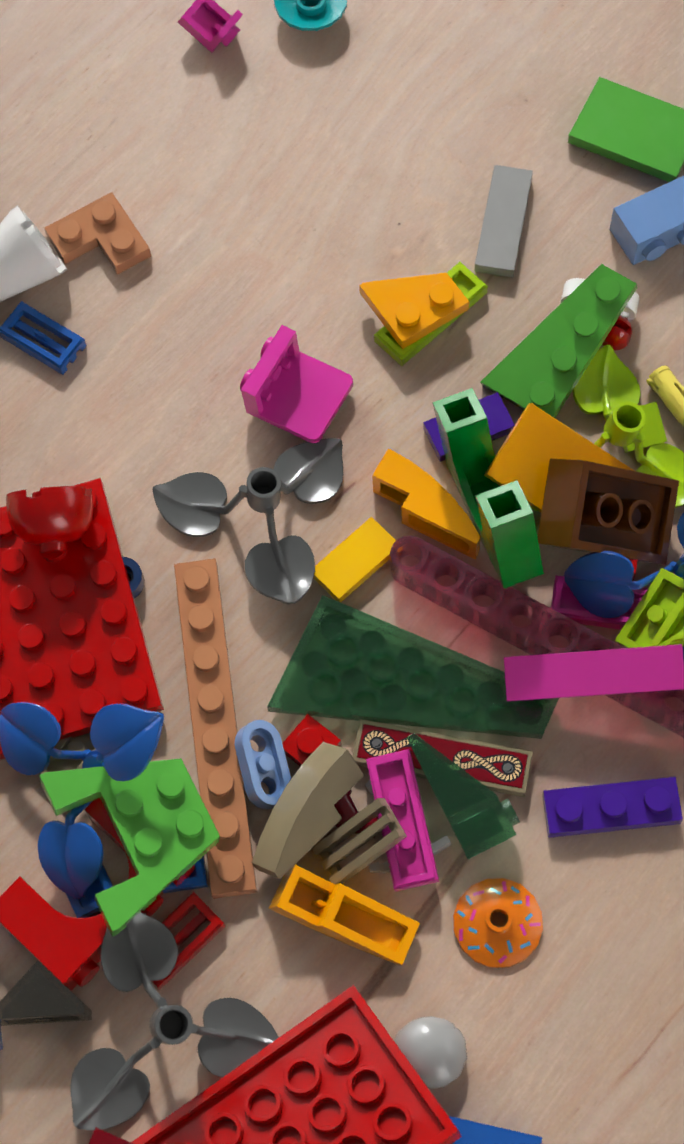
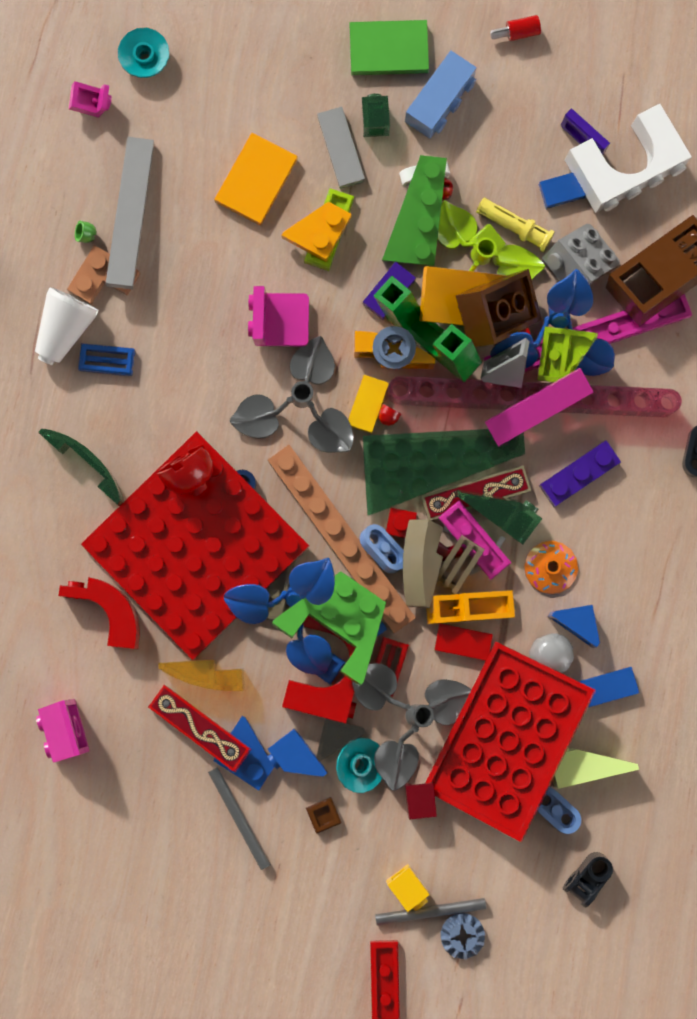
camera: 35 degrees left, 15 degrees up
none -> bright green hinge [75,221,97,243]
none -> light grey tile [106,137,154,290]
none -> light orange tile [214,132,298,226]
none -> teal dish [336,738,382,793]
none -> clear green brick [361,93,390,137]
none -> sand blue gear [373,326,416,369]
none -> red hinge [379,404,402,426]
none -> red tile [434,623,493,661]
none -> light grey slope [480,338,529,388]
none -> blue slope [548,605,600,648]

